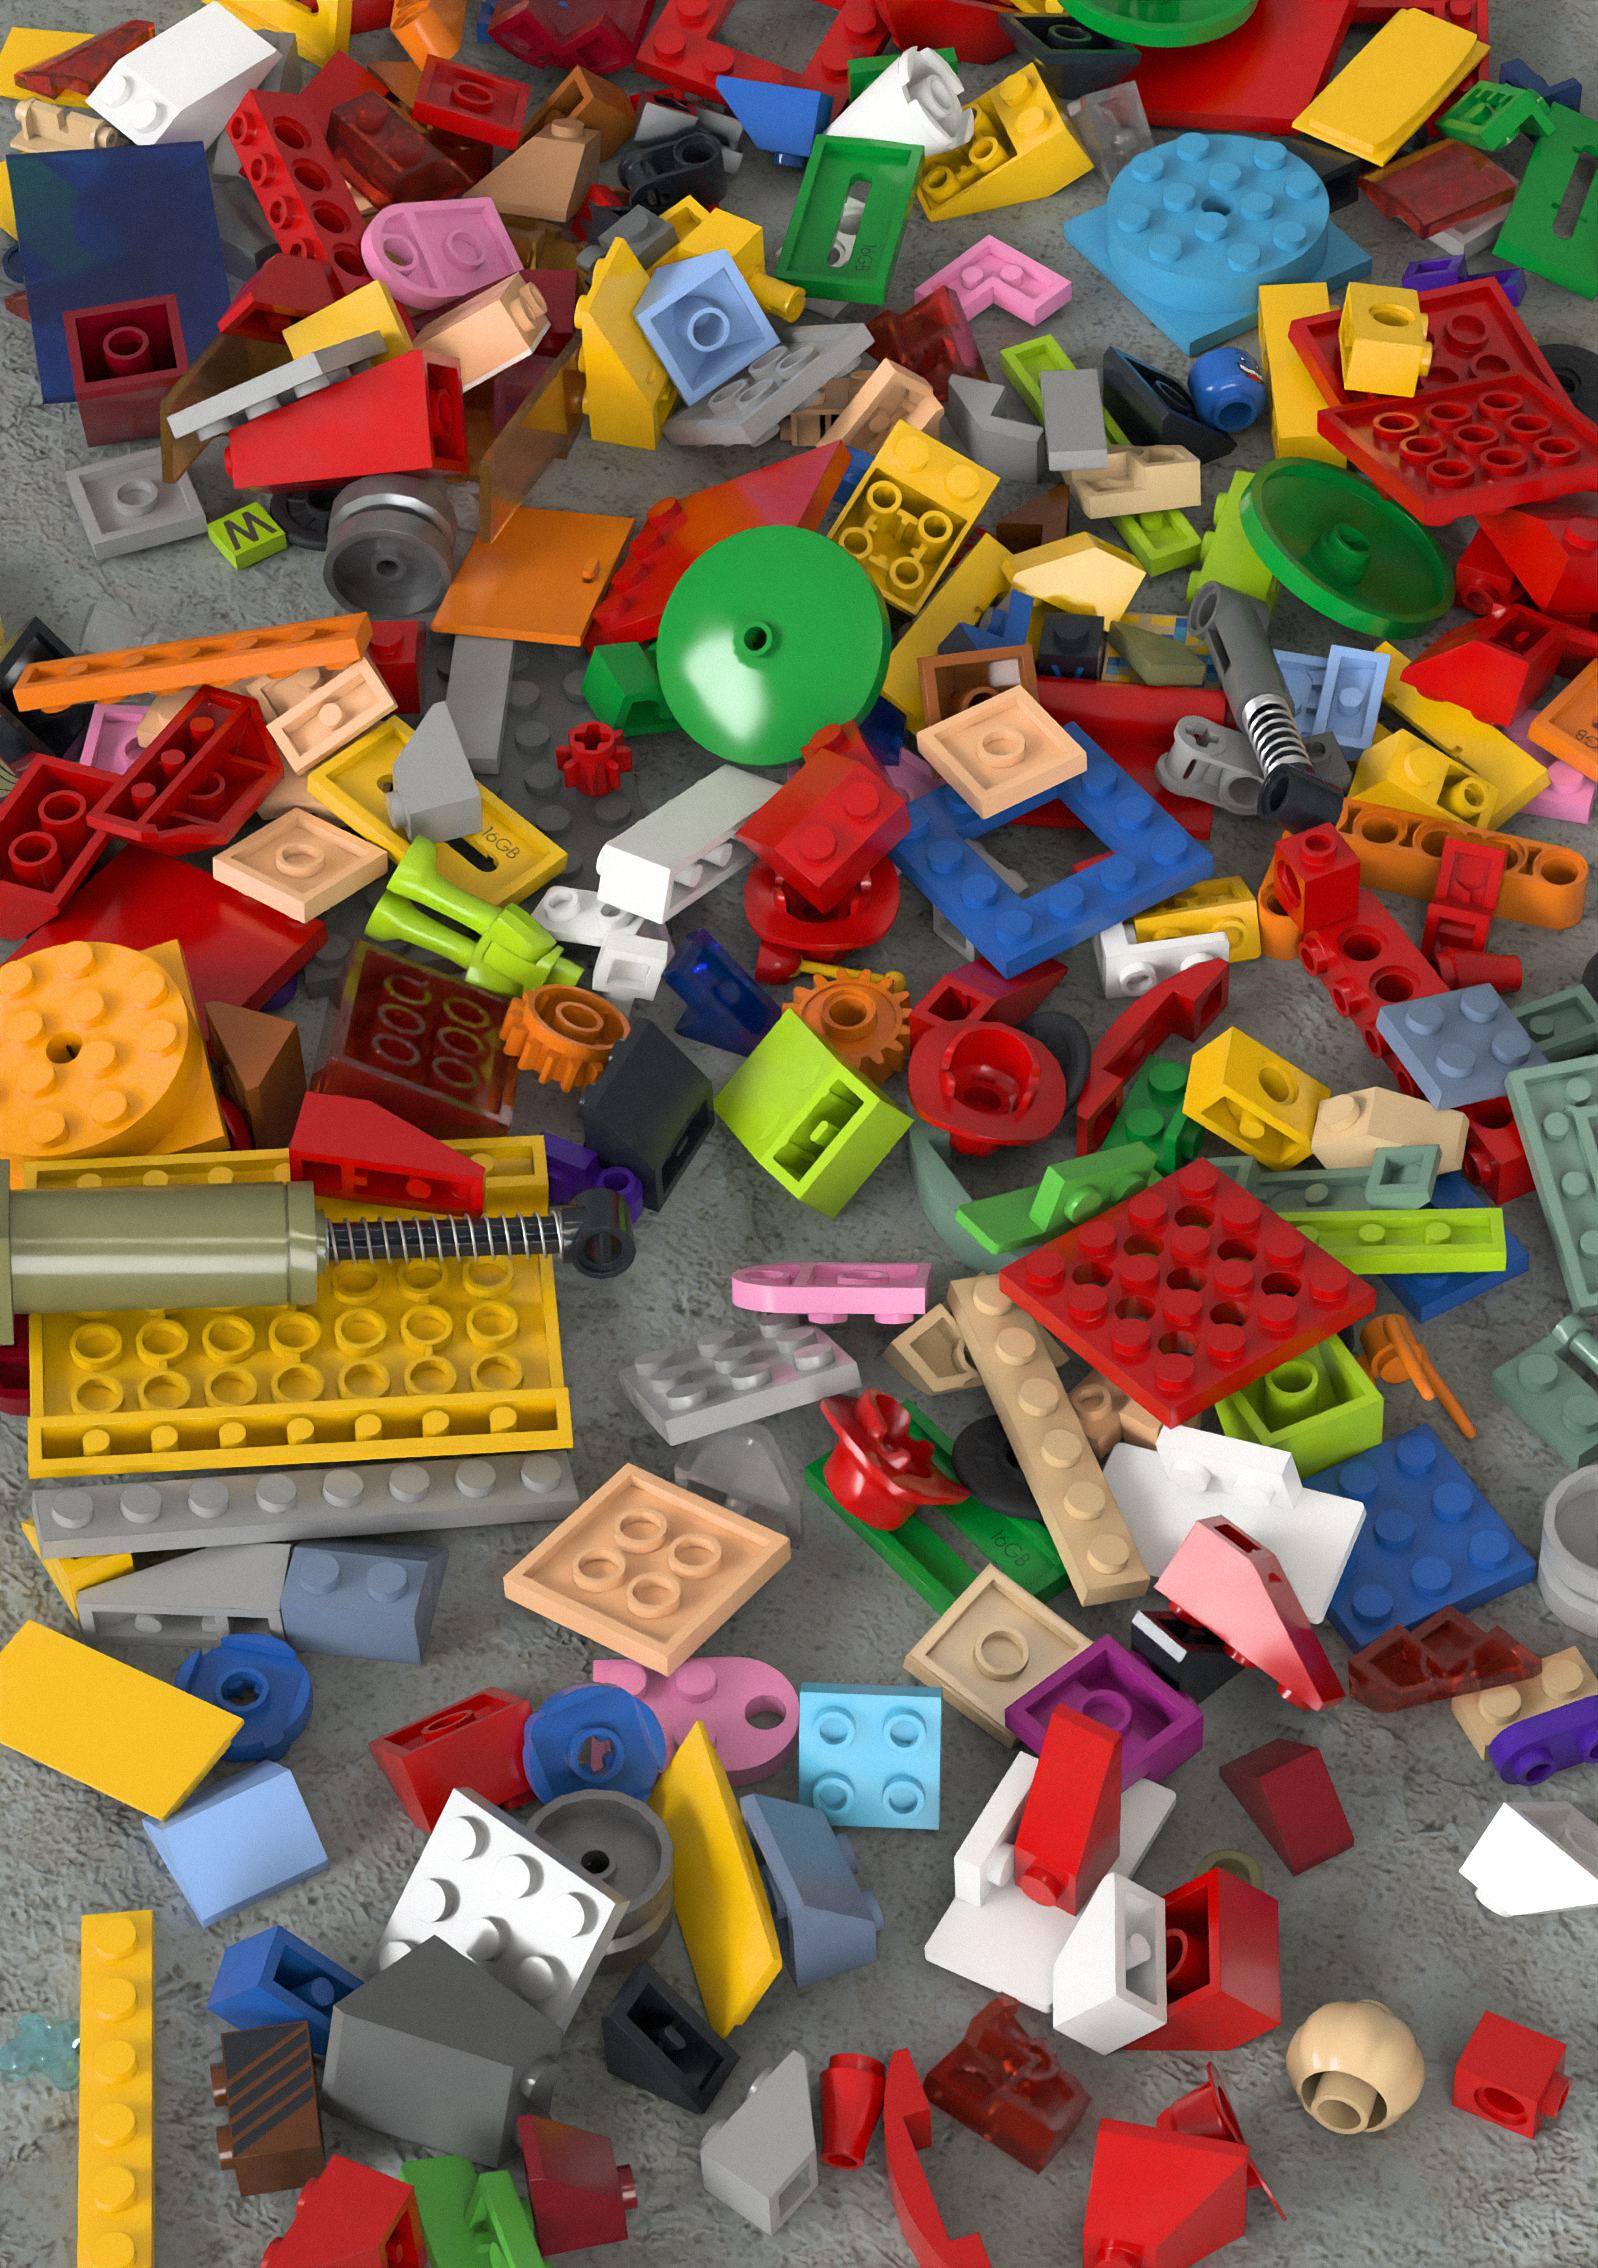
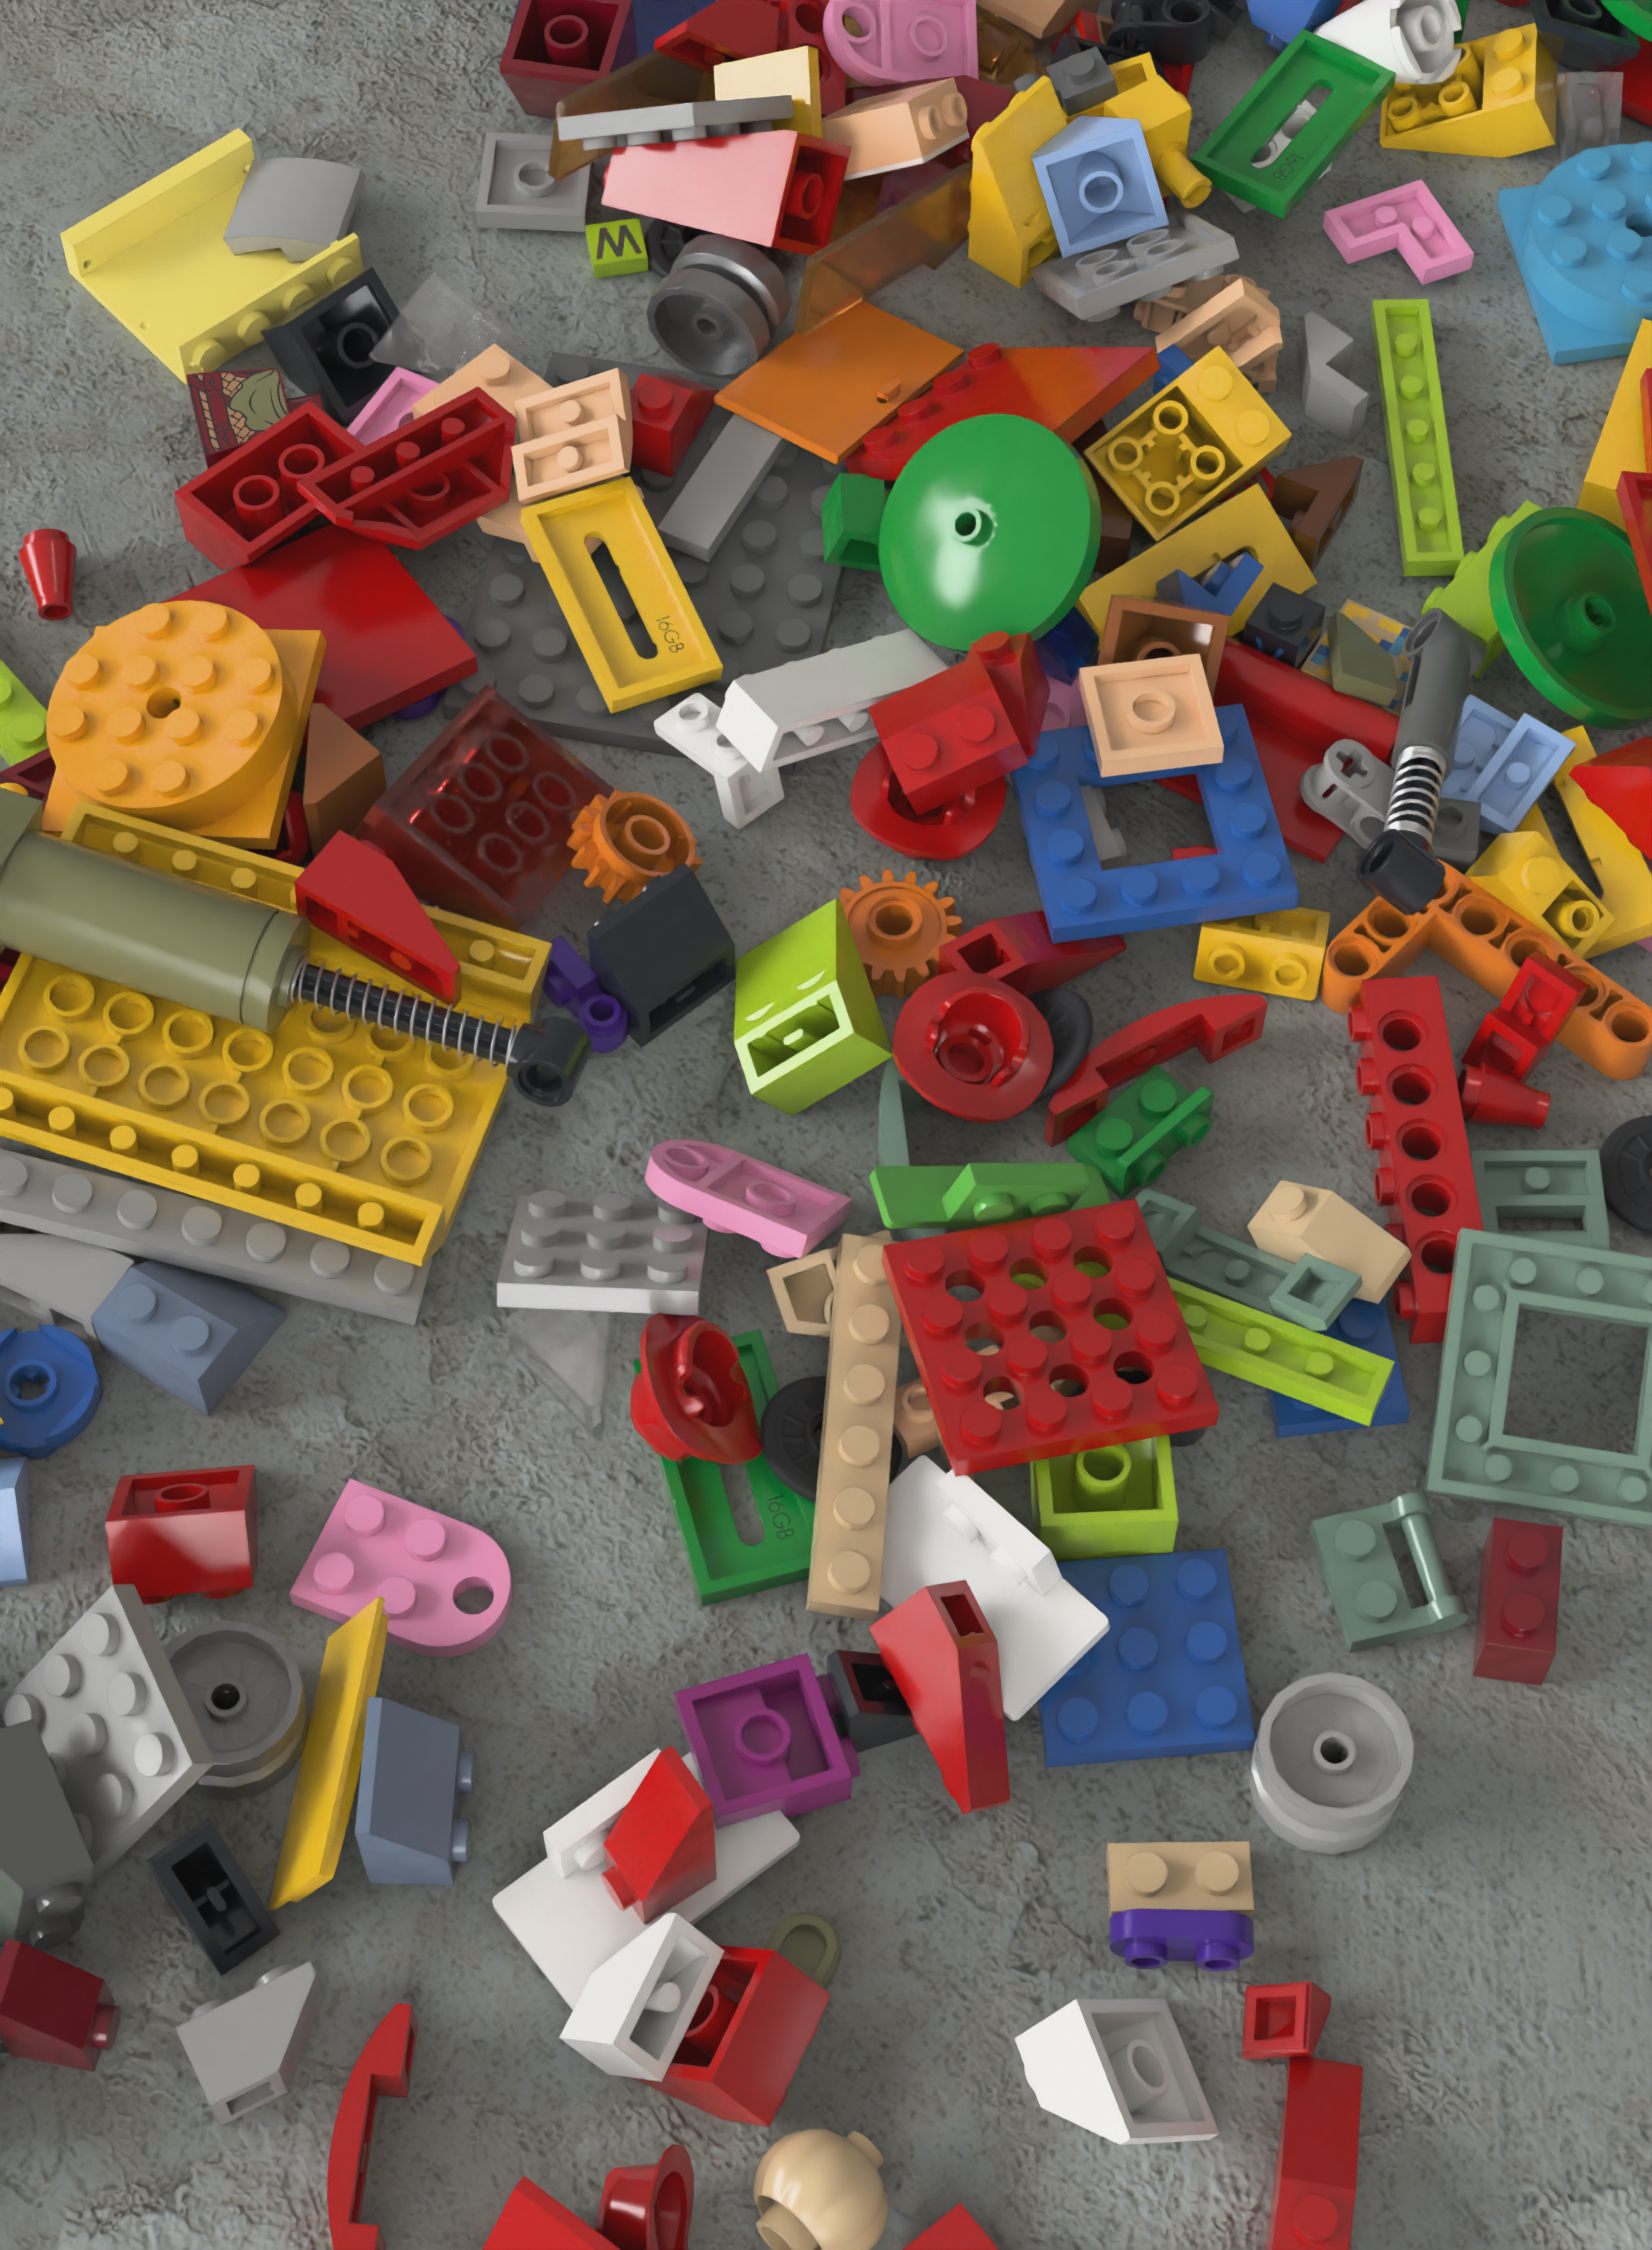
camera: 20 degrees right, 10 degrees up
orange plate [12,612,373,713] -> none
light nougat plate [213,807,388,924] -> none
lime piece [364,834,585,1000] -> none
light grey slope [385,701,482,845] -> none
light nougat plate [503,1463,791,1677] -> none
blue plate [523,1681,666,1804] -> none
red gear [556,721,633,796] -> none
white plate [592,930,668,1021] -> none
clear blue slope [660,927,782,1058] -> none
red hinge [755,939,906,994] -> none
medium azure plate [799,1682,943,1830] -> none
red cone [819,2053,887,2169] -> none
clear red slope [864,285,991,403] -> none
tan tile [903,1563,1094,1751] -> none
clear red slope [922,1991,1092,2175] -> none
yellow slope [1000,531,1147,632] -> none
light grey tile [1040,369,1108,471] -> none
tan slope [1061,445,1201,519] -> none
white bracket [1092,922,1229,1000] -> none
black slope [1103,346,1238,466] -> none
yellow brick [1182,1026,1331,1172] -> none
blue head [1187,347,1268,432] -> none
dark red slope [1219,1738,1354,1877] -> none
red brick [1273,822,1361,935] -> none
clear red slope [1348,1604,1542,1713] -> none
orange plant [1356,1313,1477,1439] -> none
sand blue plate [1375,983,1549,1111] -> none

